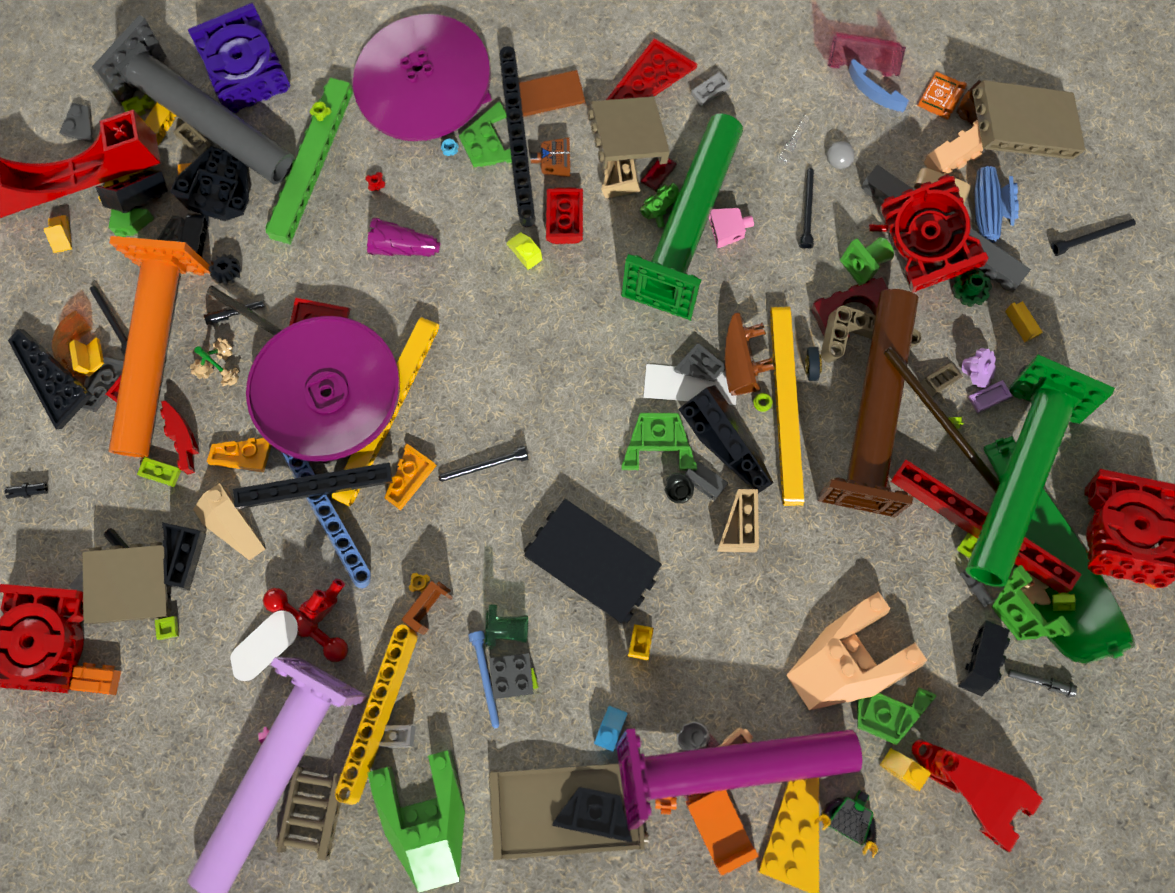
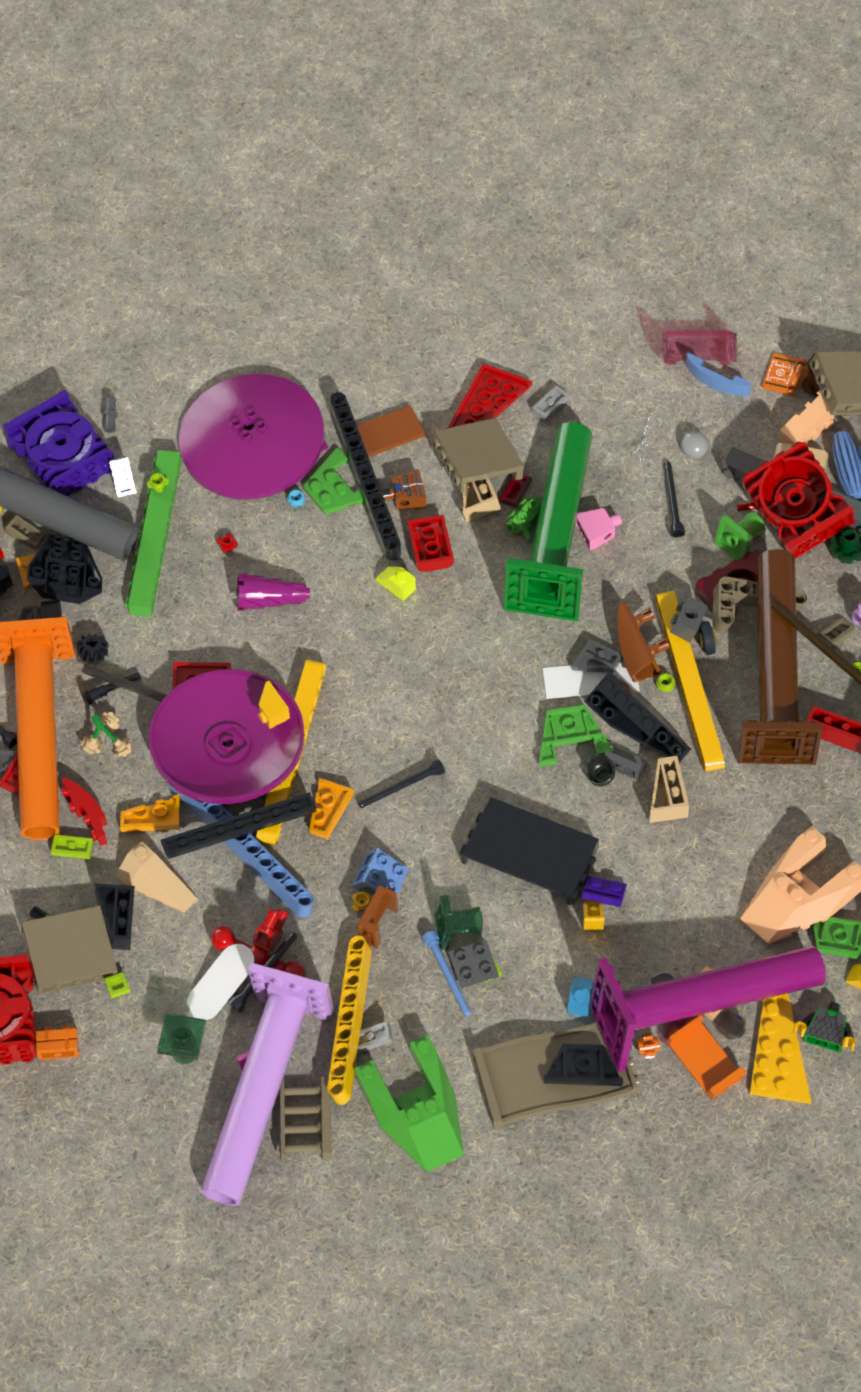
camera: 15 degrees left, 15 degrees down
none -> dark grey pin [103,396,118,433]
none -> tile [109,456,136,497]
none -> clear green plant [157,1013,206,1064]
none -> black piece [228,932,297,1013]
none -> yellow slope [258,681,290,729]
none -> medium blue bracket [352,848,409,895]
none -> dark purple plate [582,876,627,907]
none -> dark grey brick [670,595,708,643]
none -> clear smoke head [715,1010,746,1040]

